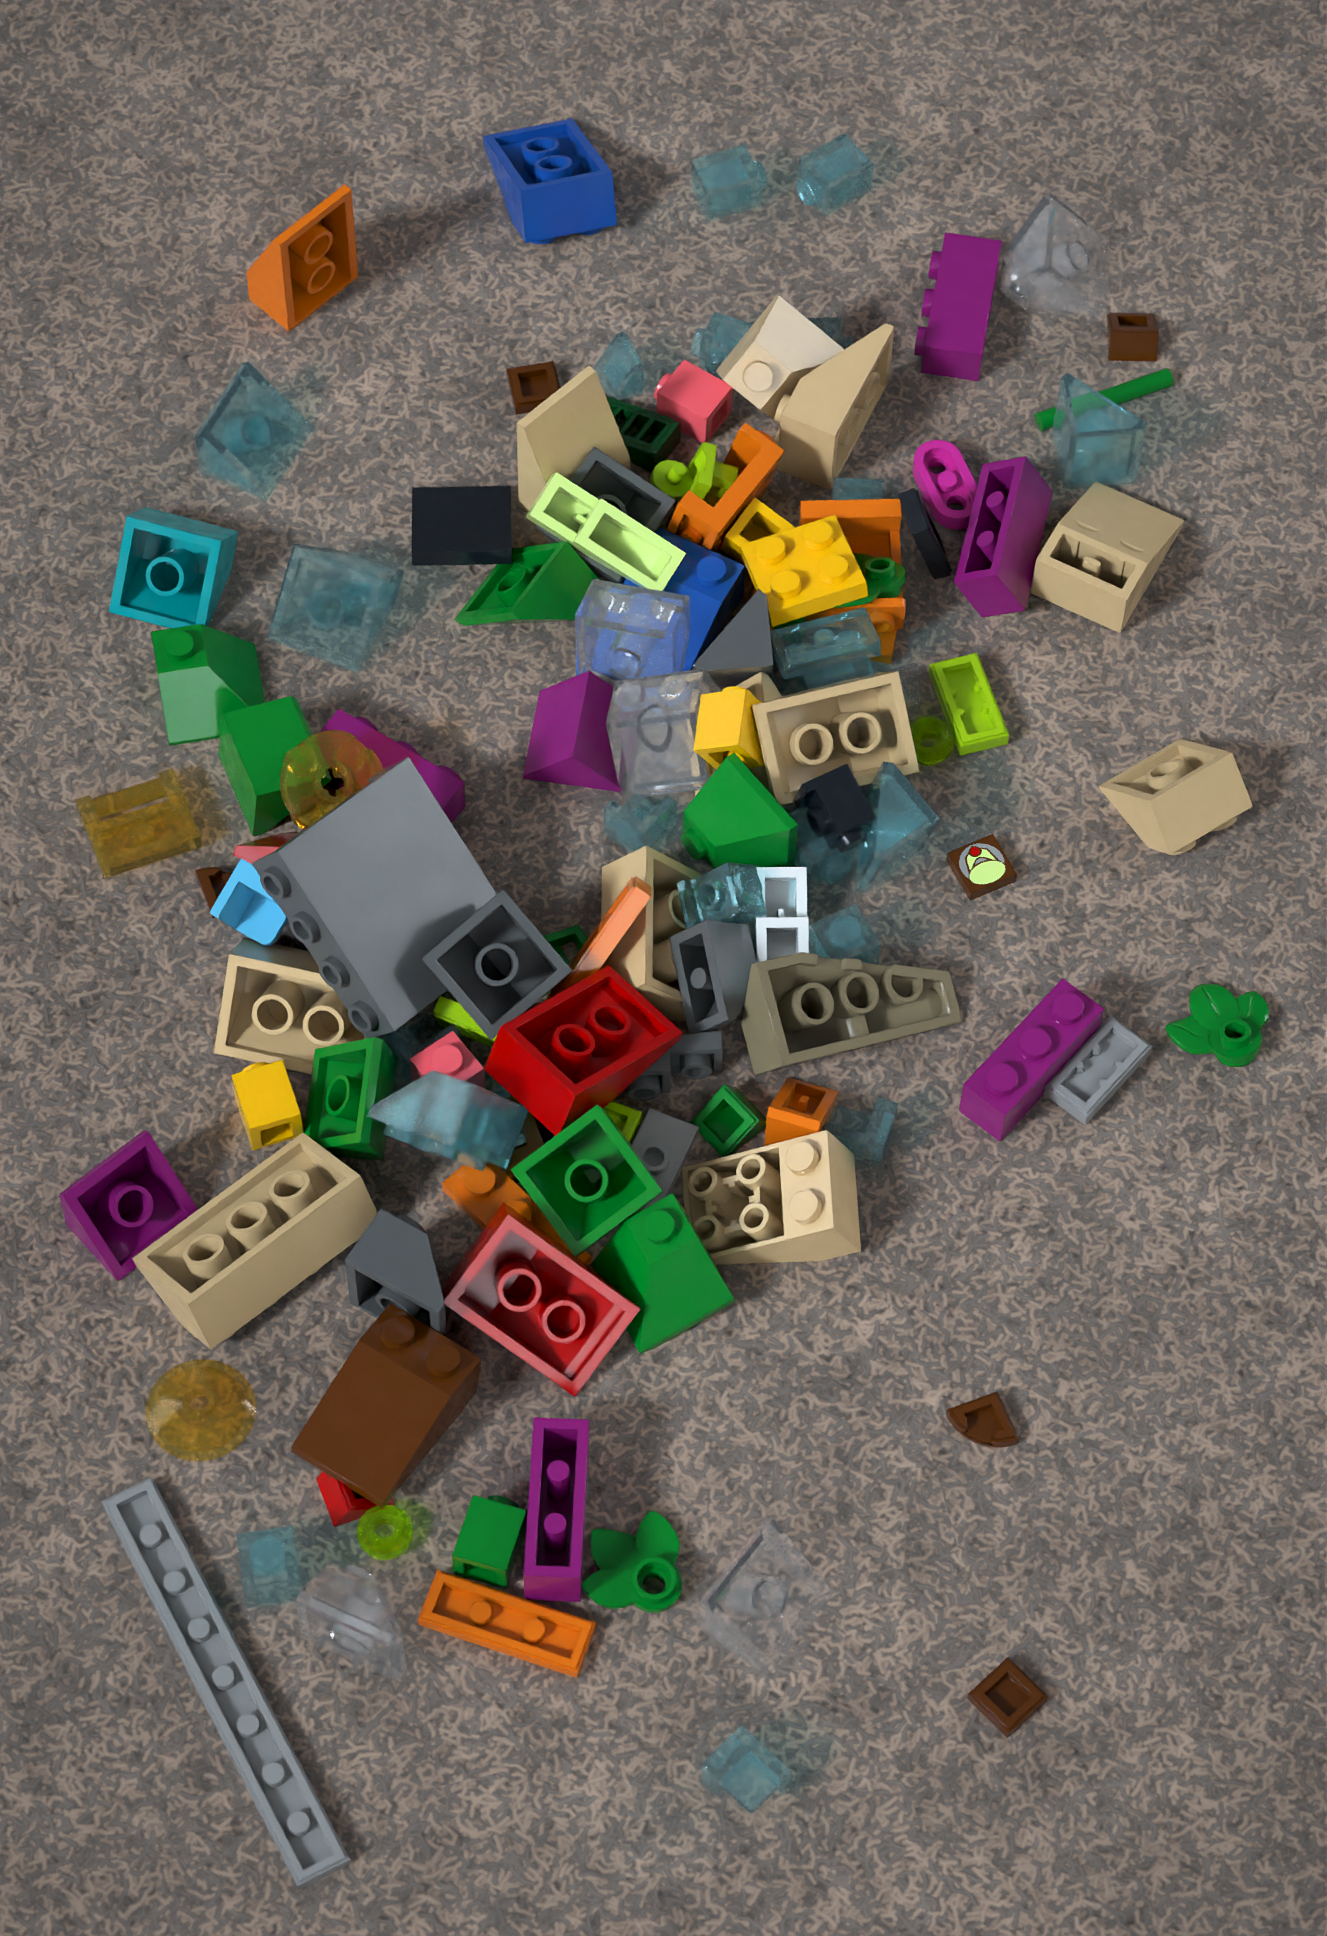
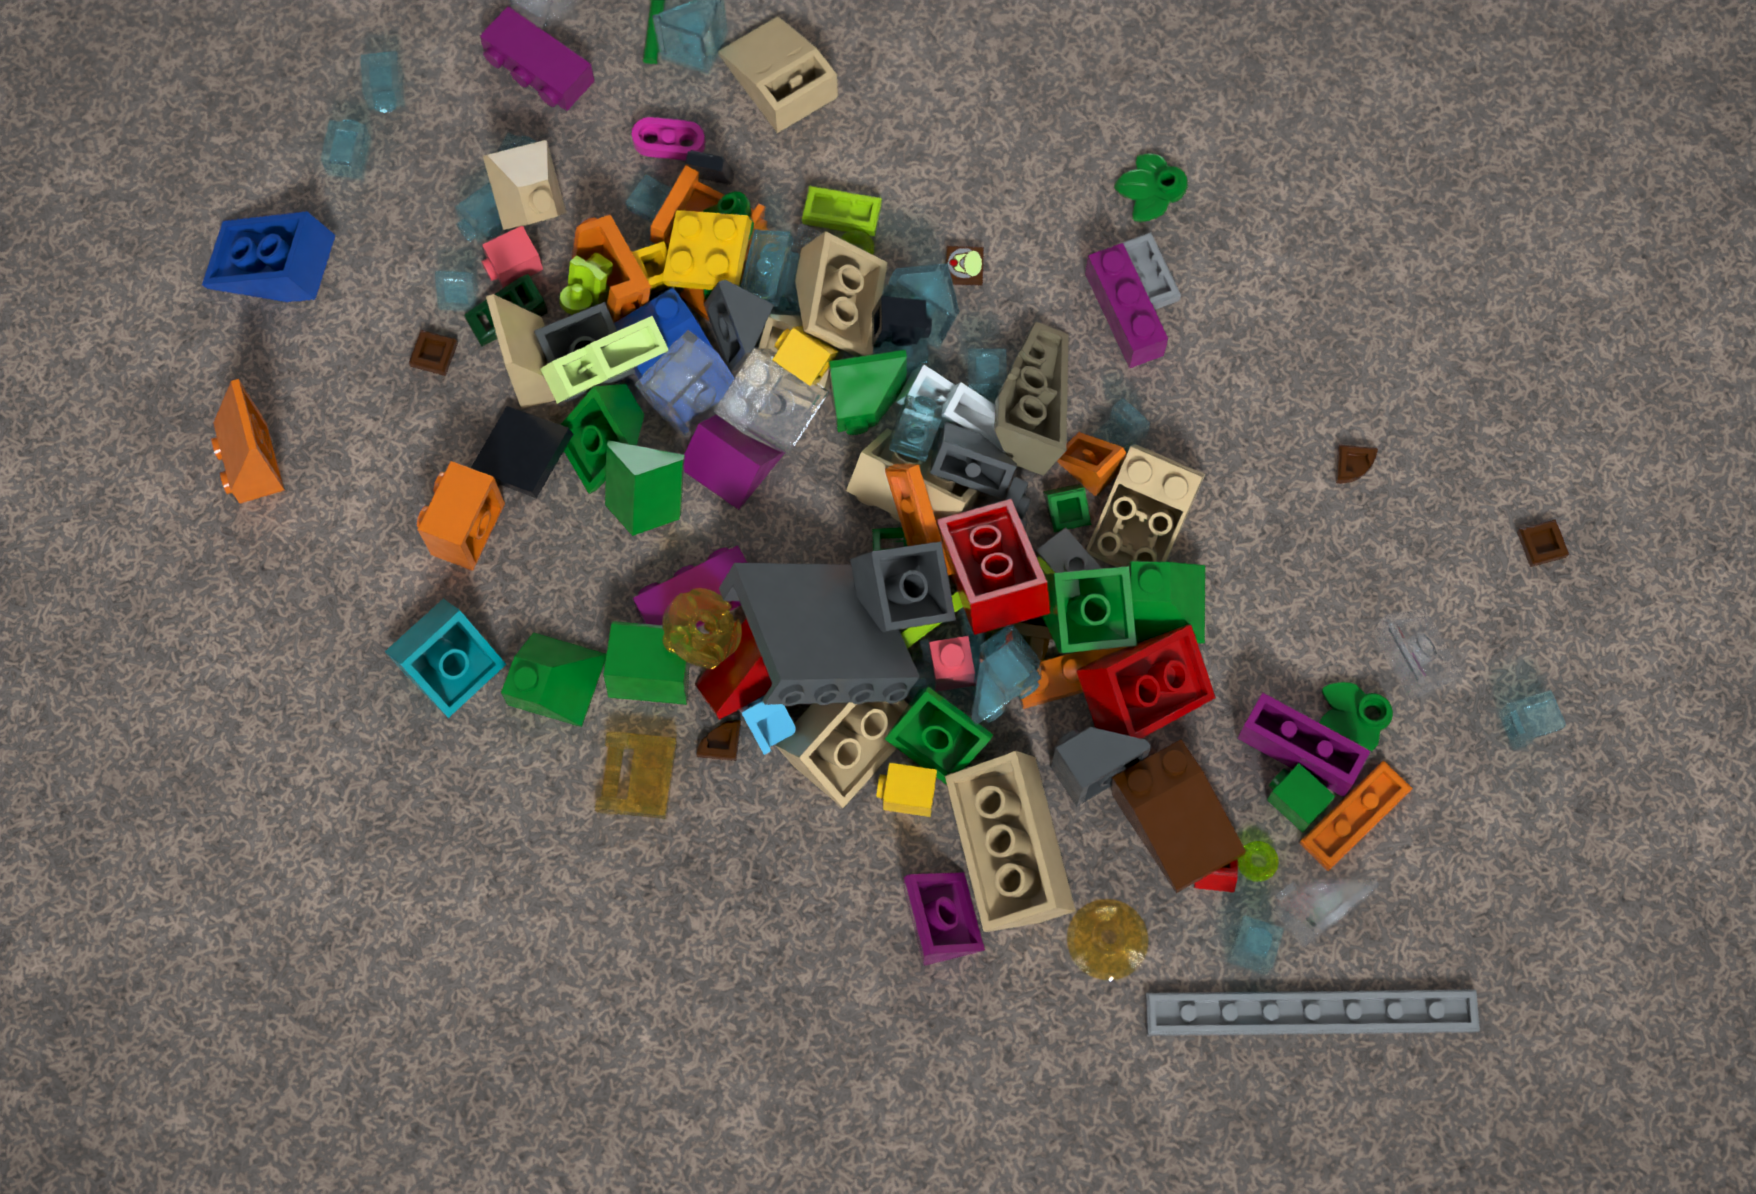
camera: 60 degrees left, 10 degrees up
clear light blue slope [195,361,313,500] -> none
clear light blue slope [267,544,404,673] -> none
clear light blue panel [604,792,677,853] -> none
tan slope [774,323,894,490] -> none
magenta brick [954,456,1053,617] -> none
tan slope [1099,739,1253,855] -> none
none -> orange brick [417,461,505,571]
none -> green slope [605,440,685,536]

